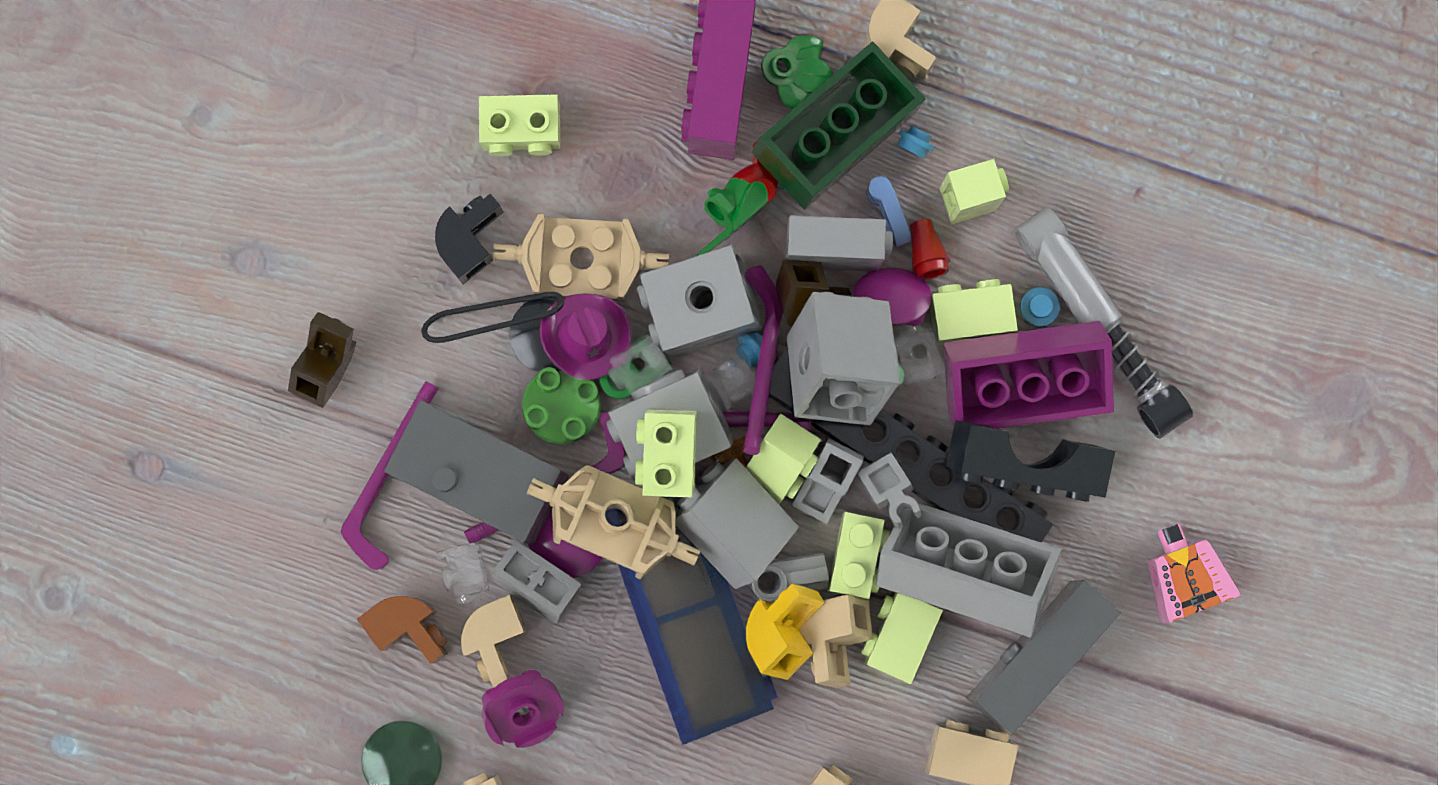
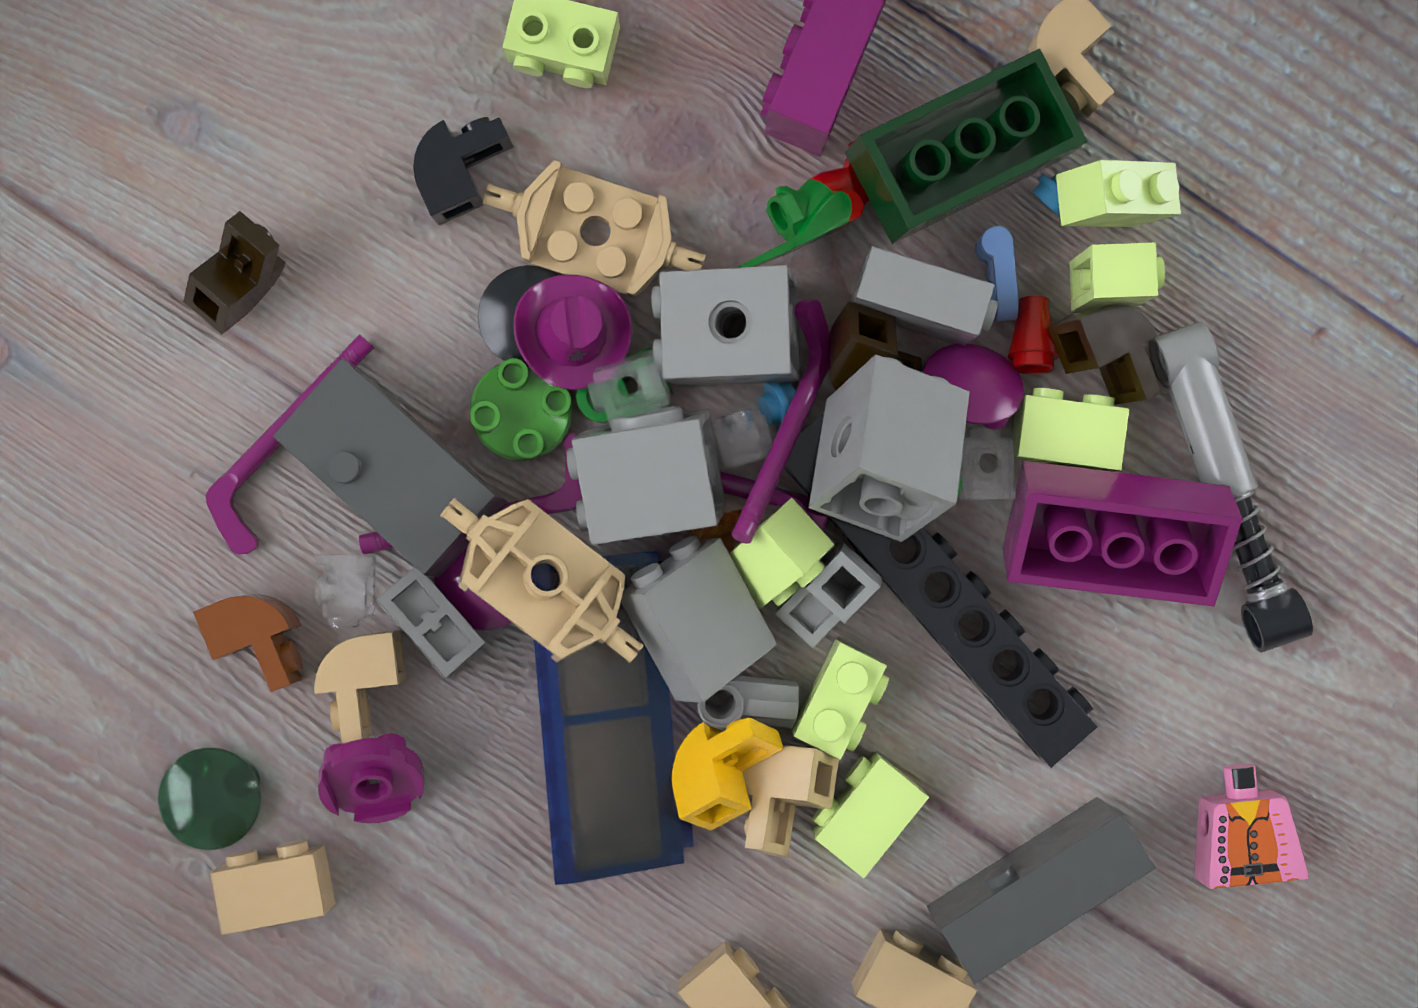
camera: 15 degrees right, 5 degrees up
black piece [421,291,565,343] -> none
yellowish green brick [635,409,697,497] -> none
green plate [761,36,833,109] -> none
light grey plate [857,453,921,529] -> none
light grey brick [877,503,1061,638] -> none
black arch [945,419,1115,502] -> none
dark azure plate [1020,287,1060,327] -> none
none -> dark brown brick [1047,304,1162,405]
none -> yellowish green brick [1056,160,1181,227]

